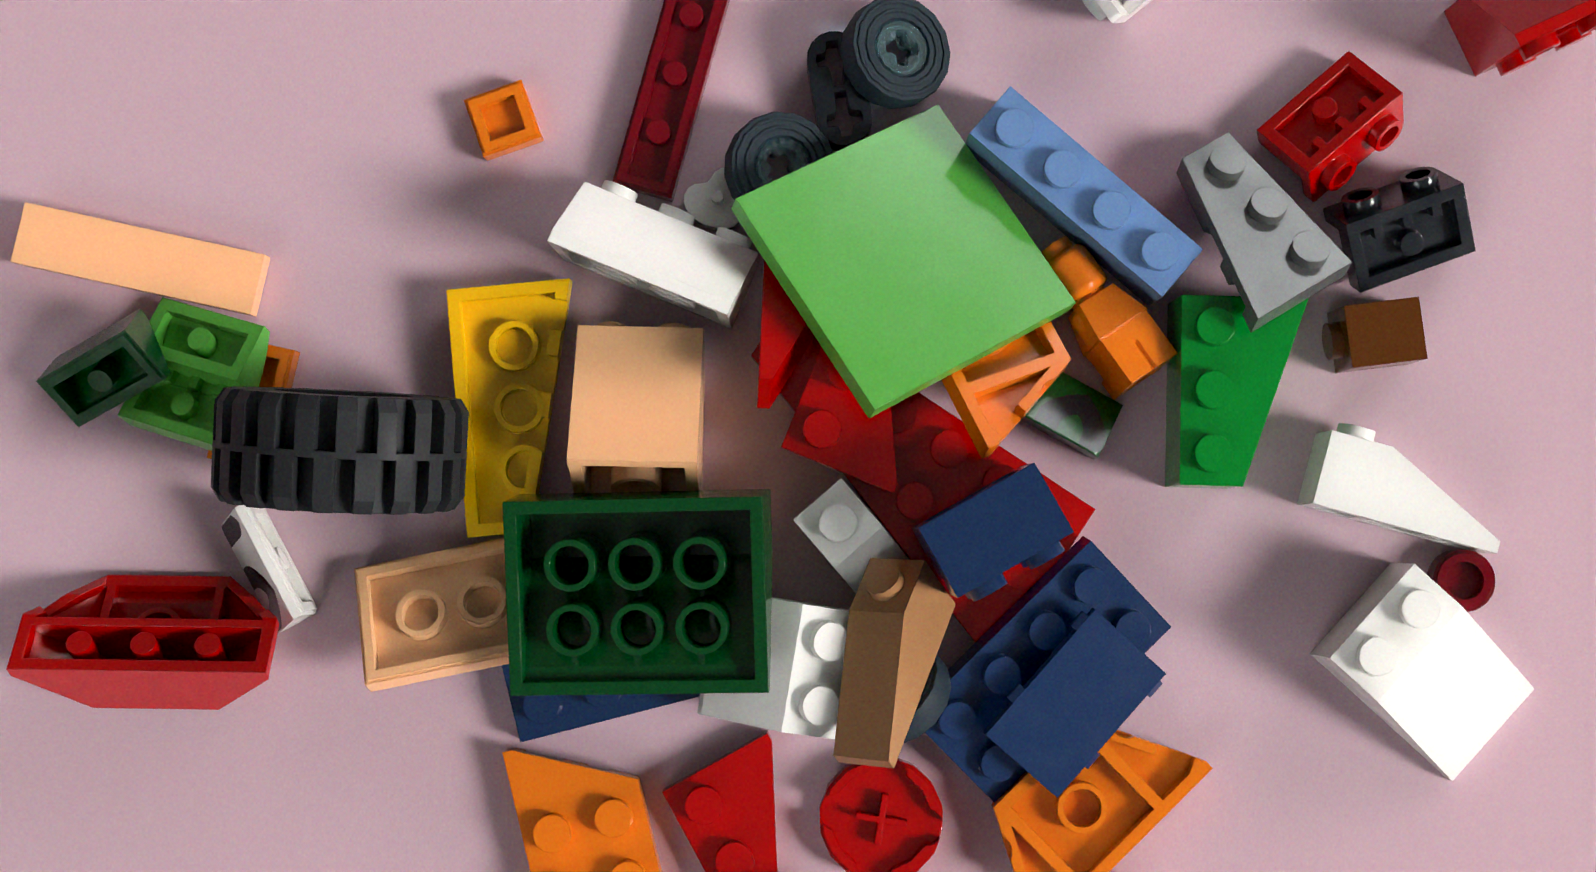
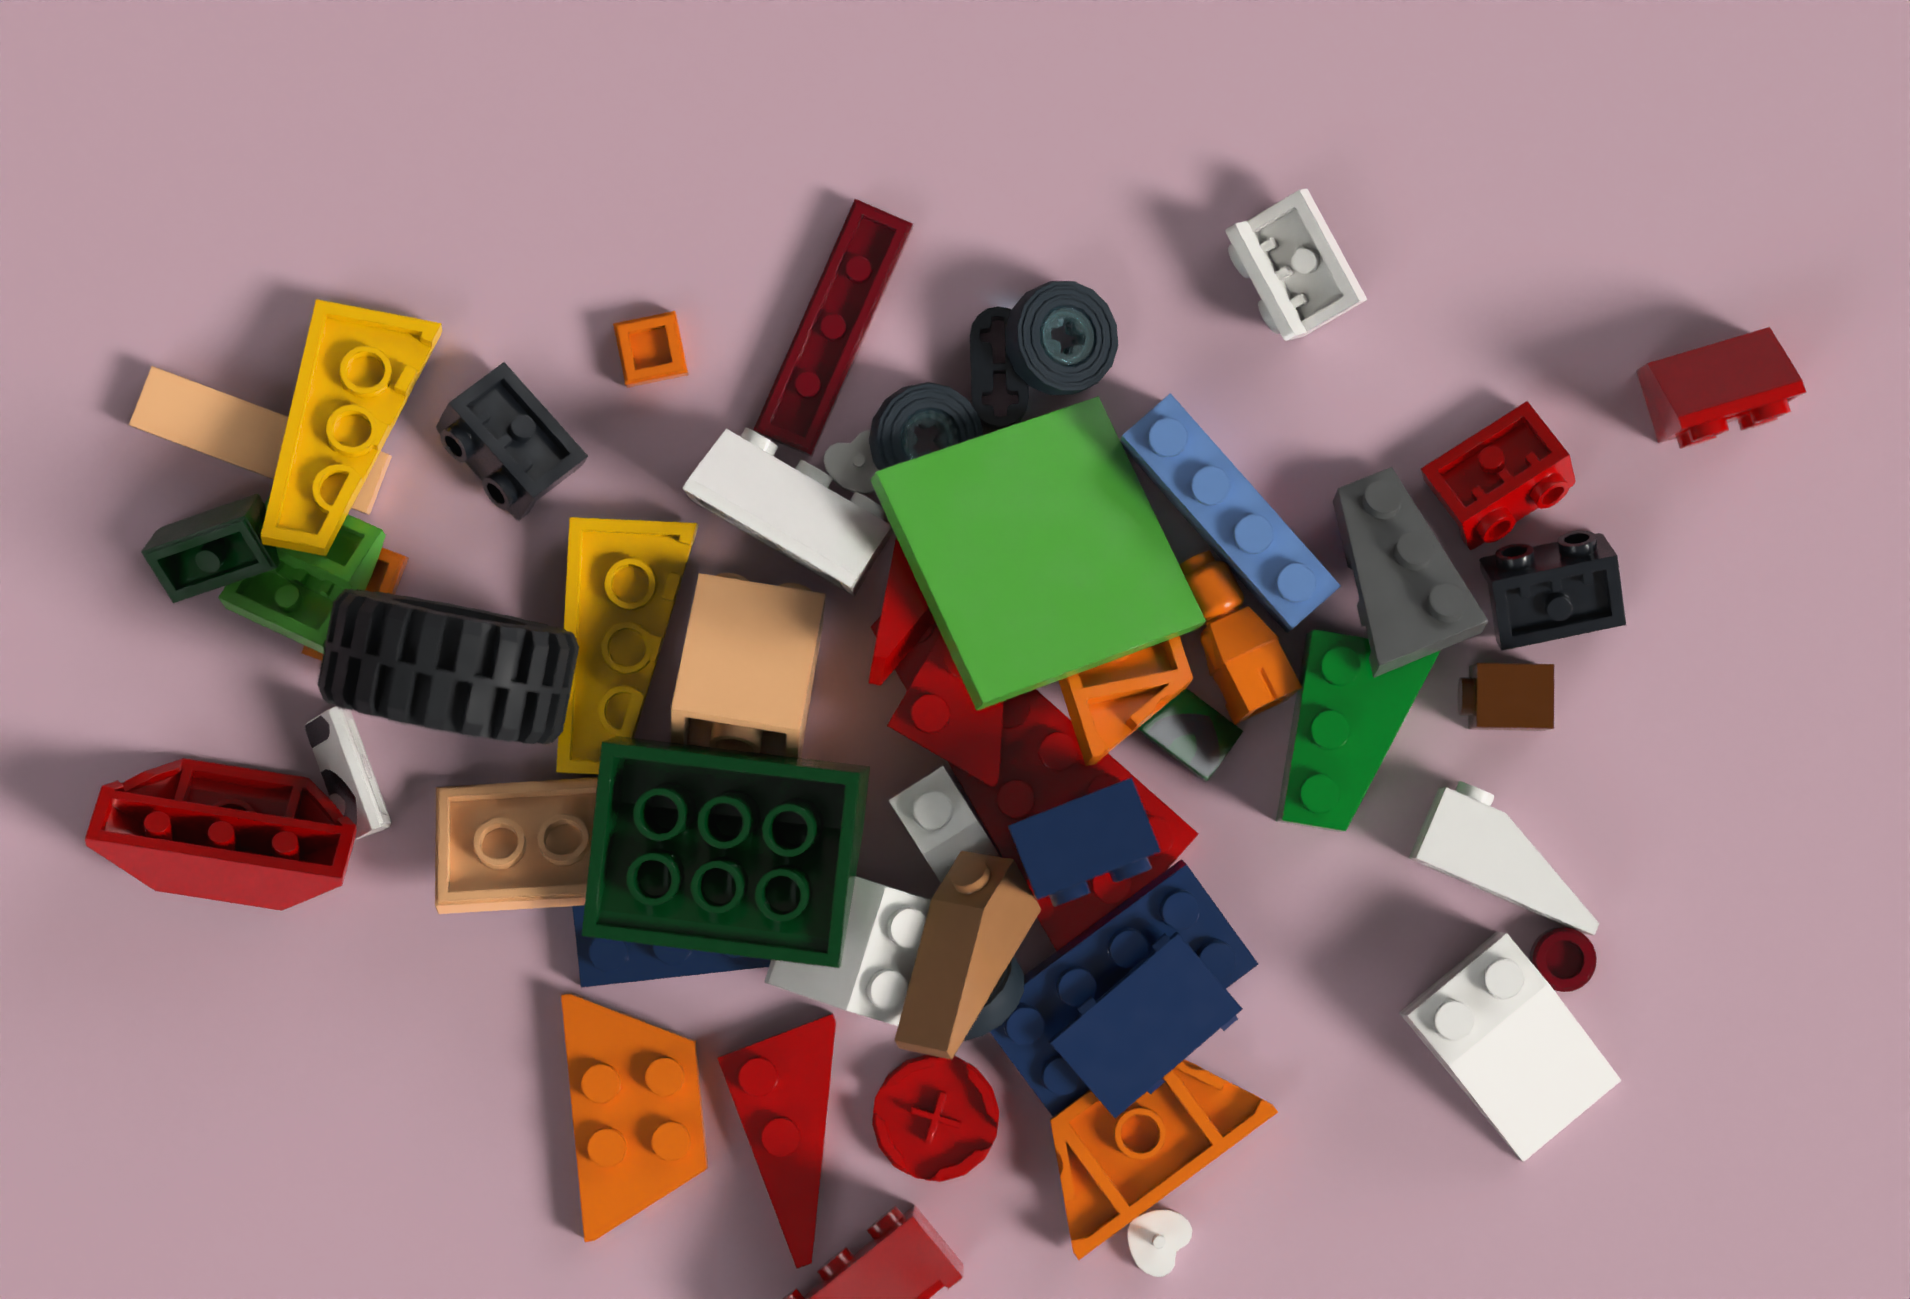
camera: 10 degrees right, 0 degrees up
none -> yellow wing [261,299,442,556]
none -> black bracket [436,362,588,520]

